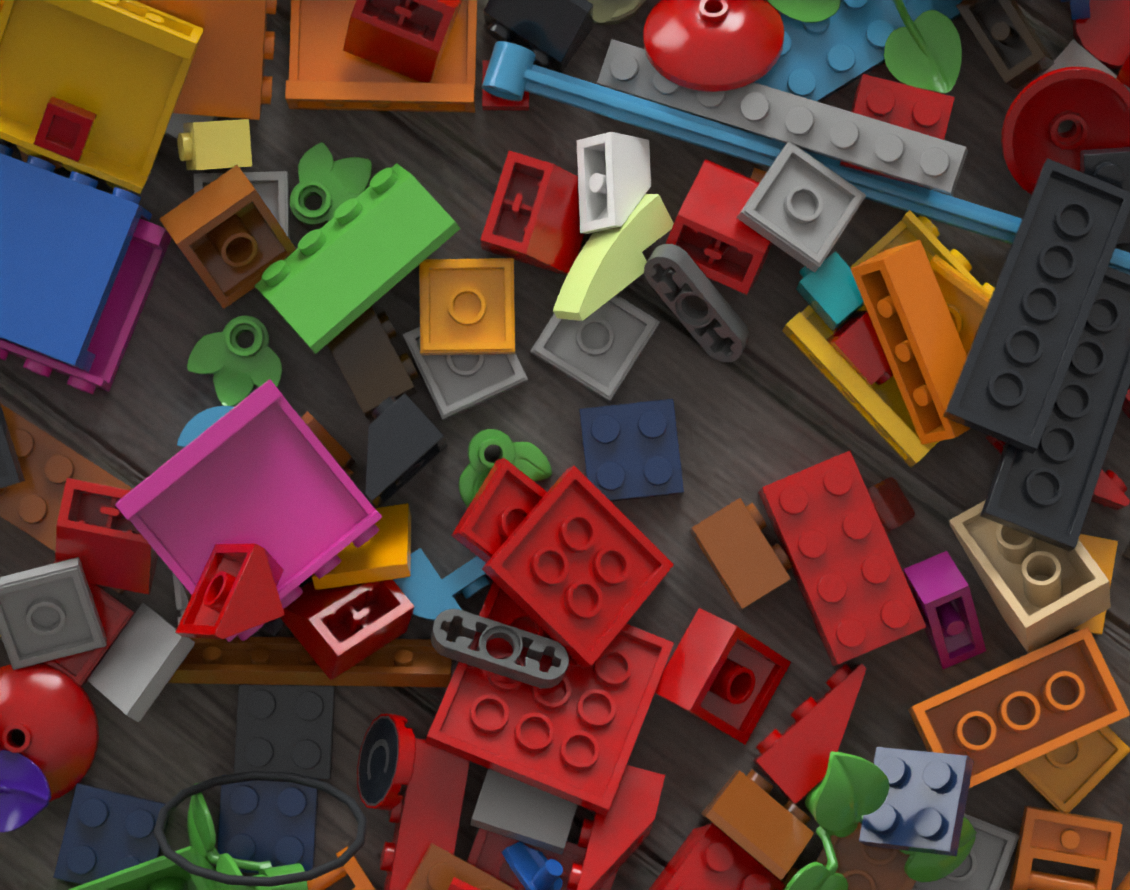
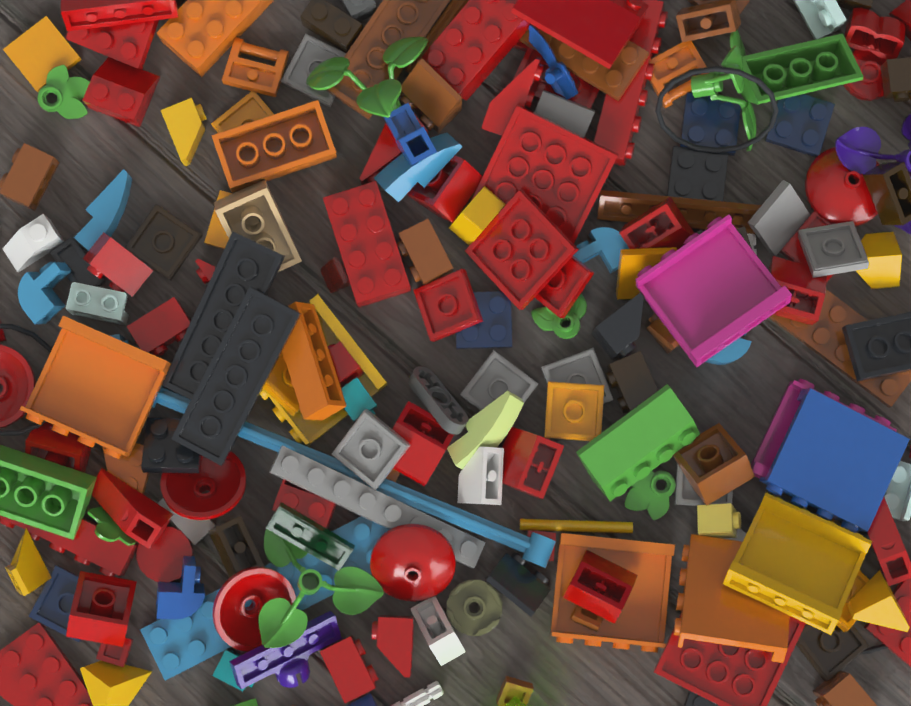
camera: 175 degrees left, 0 degrees up
red plate [33,96,97,162] -> none
red slope [175,543,285,639] -> none
bright green plate [187,316,282,406] -> none
tile [357,714,416,811] -> none
dark grey beam [431,609,569,688] -> none
plate [859,747,974,856] -> none
magenta slope [903,551,986,670] -> none
none -> dark green tile [266,502,355,571]
none -> dark azure slope [374,132,462,202]
none -> blue brick [383,103,437,166]
none -> red tile [413,269,483,342]
none -> yellow slope [449,186,506,245]
none -> yellow bar [520,519,633,533]

